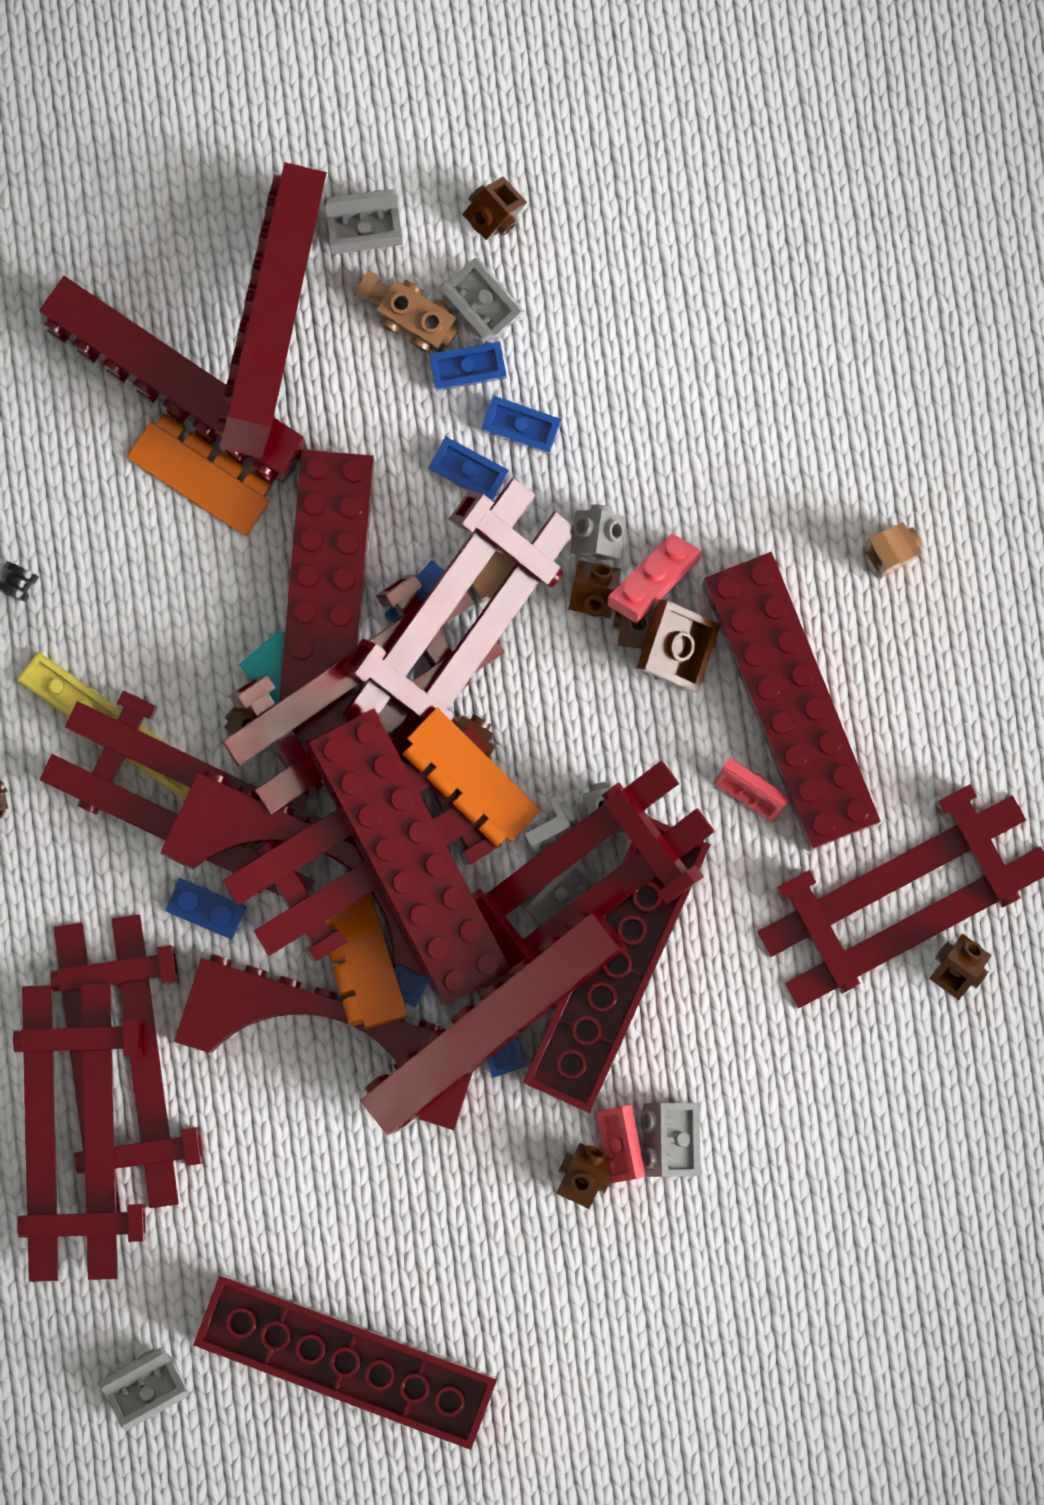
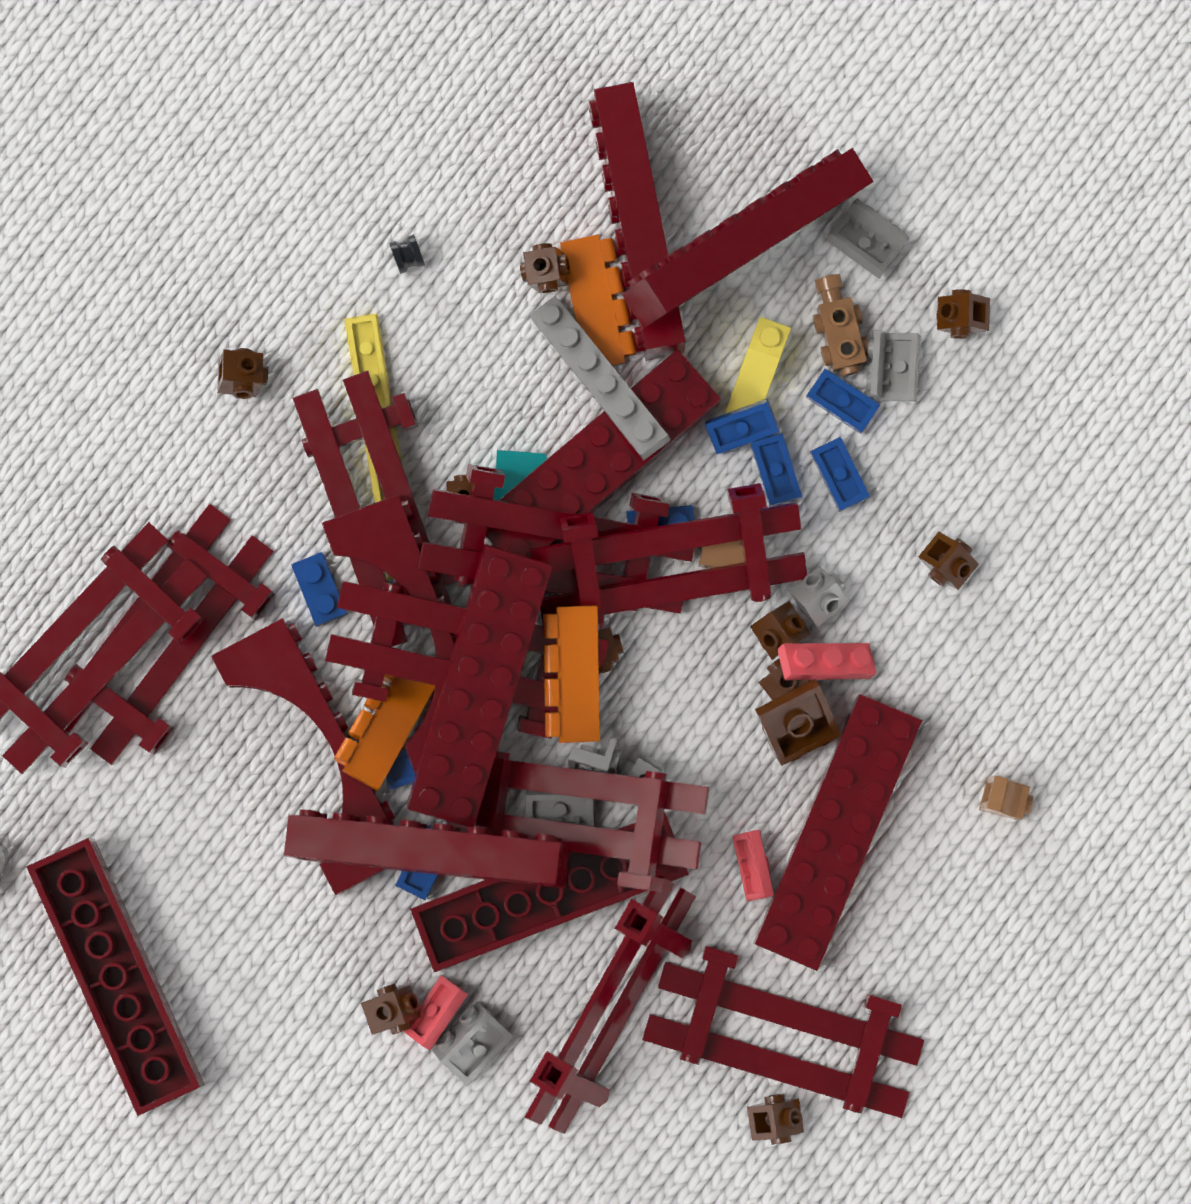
camera: 45 degrees right, 0 degrees up
none -> reddish brown brick [520,243,570,293]
none -> dark red fence [525,875,696,1134]
none -> light grey plate [529,295,670,460]
none -> blue plate [705,398,780,455]
none -> light yellow slope [725,317,791,414]
none -> reddish brown brick [918,531,979,590]

